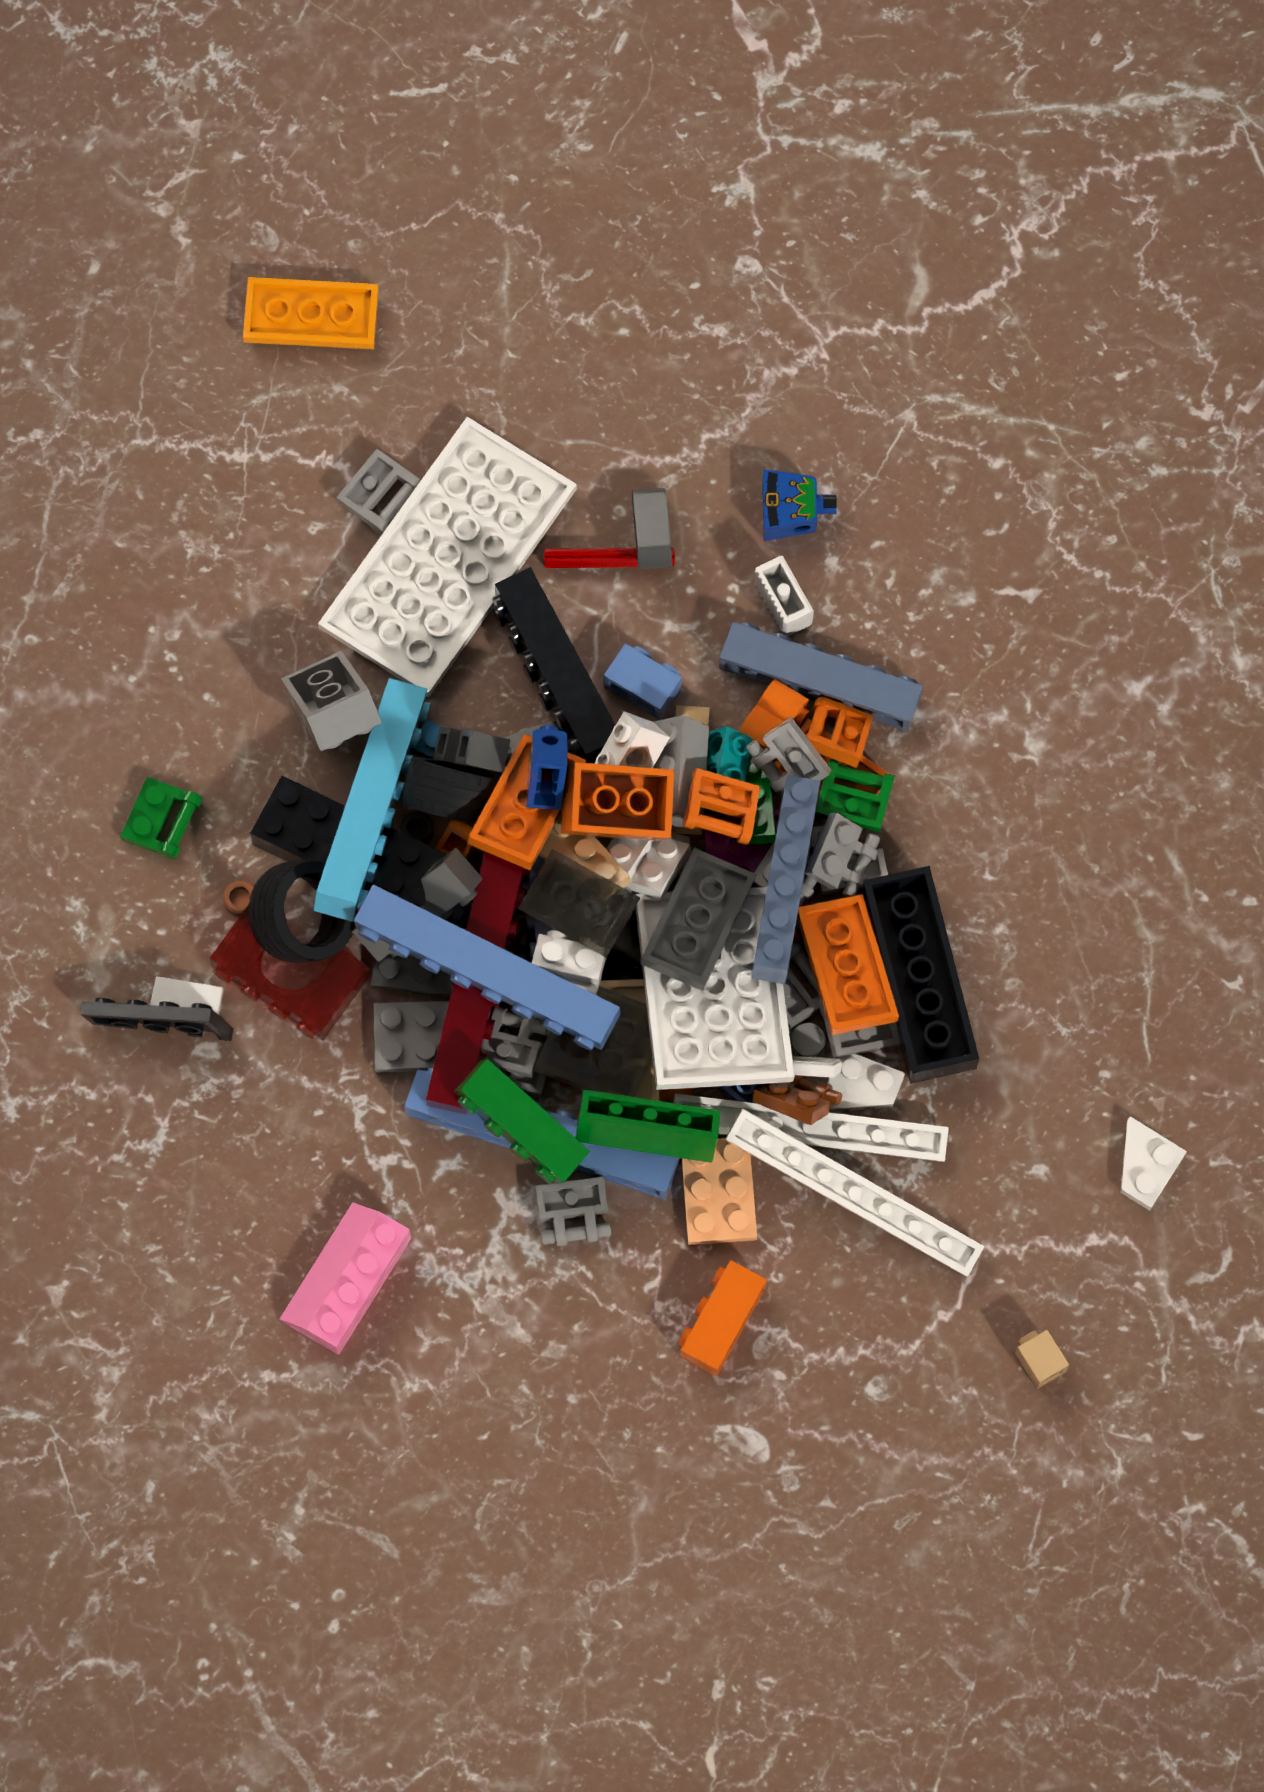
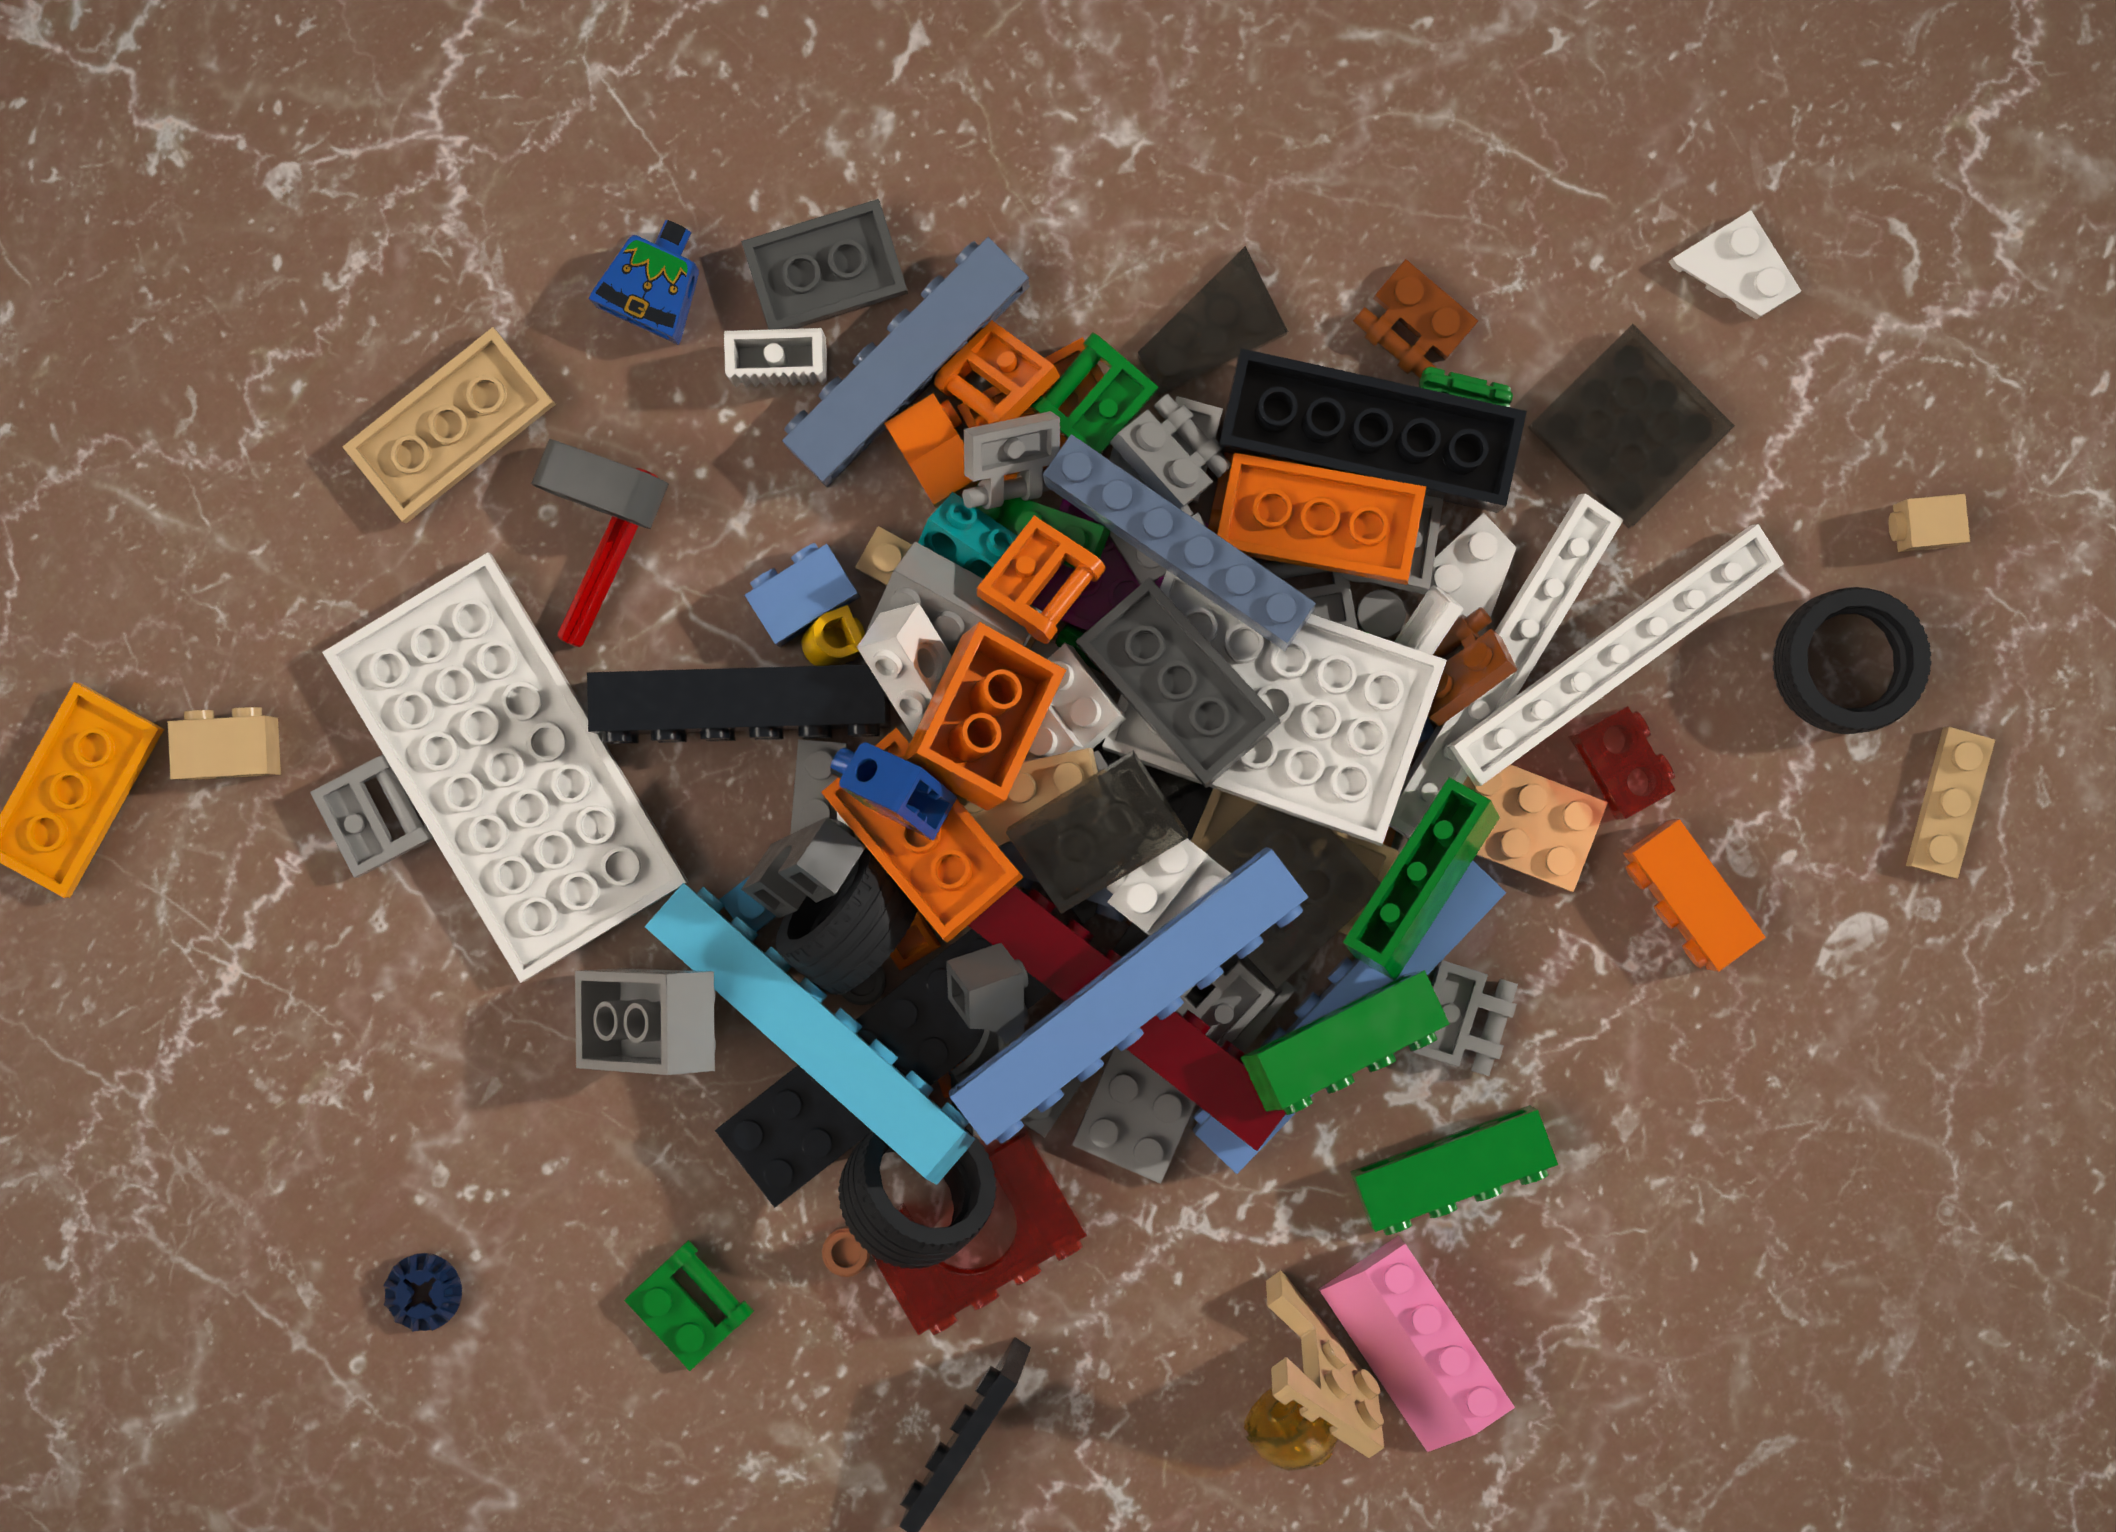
camera: 65 degrees left, 15 degrees up
white tile [150,976,224,1015] -> none
none -> tan brick [167,707,281,780]
none -> tan plate [342,327,556,524]
none -> dark blue gear [383,1253,462,1332]
none -> dark grey plate [741,199,908,330]
none -> yellow plate [802,605,865,666]
none -> clear smoke wing [1137,246,1288,398]
none -> clear yellow cylinder [1244,1387,1339,1471]
none -> tan wing [1266,1270,1384,1458]
none -> green brick [1350,1105,1558,1235]
none -> dark orange plate [1353,259,1479,378]
none -> green axle [1419,367,1513,407]
none -> clear smoke plate [1528,324,1735,529]
none -> clear red brick [1569,706,1676,820]
none -> black tyre [1773,587,1932,734]
none -> tan plate [1906,727,1995,879]

